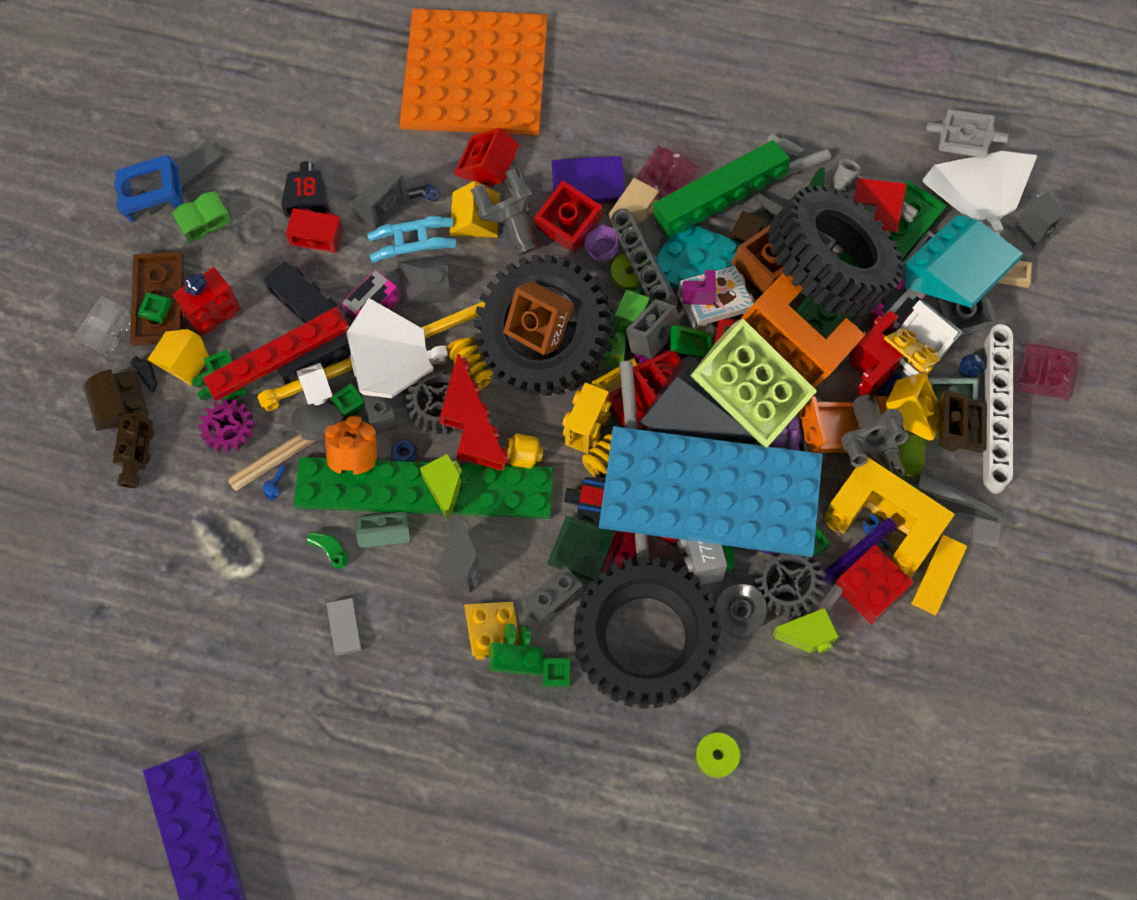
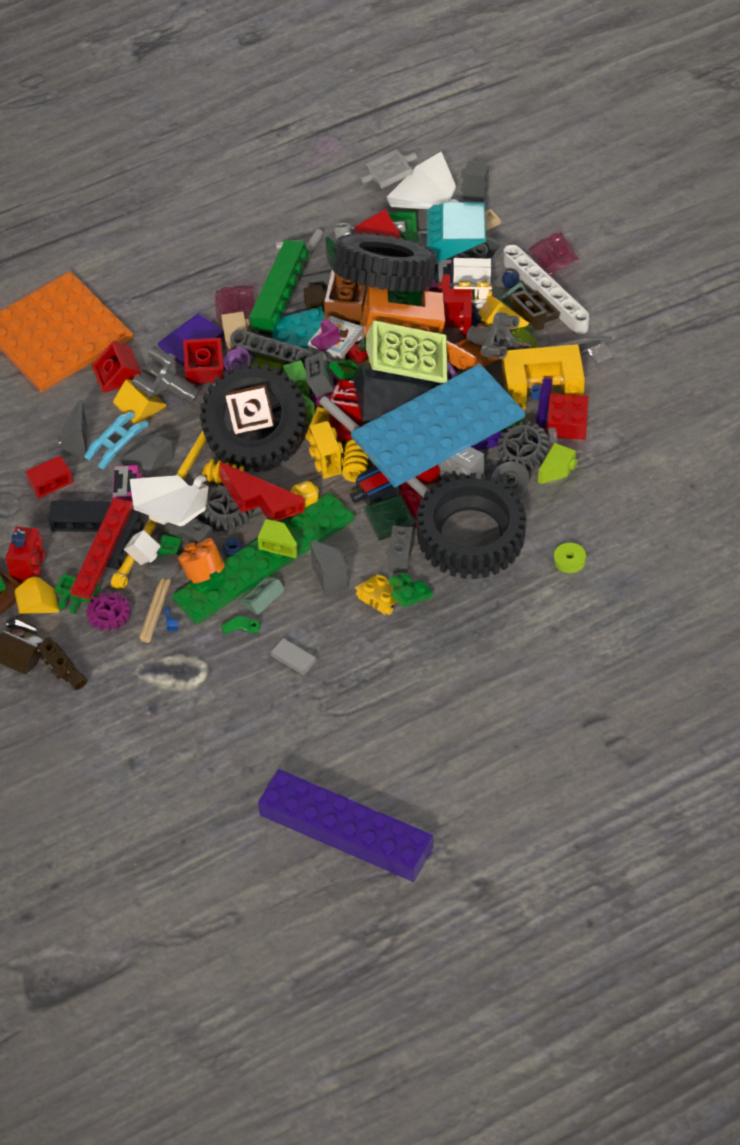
camera: 40 degrees left, 15 degrees down
black torso [281,161,331,217] -> none
arm [406,182,441,202] -> none
green tile [543,658,570,687] -> none
yellow tile [911,535,967,615] -> none

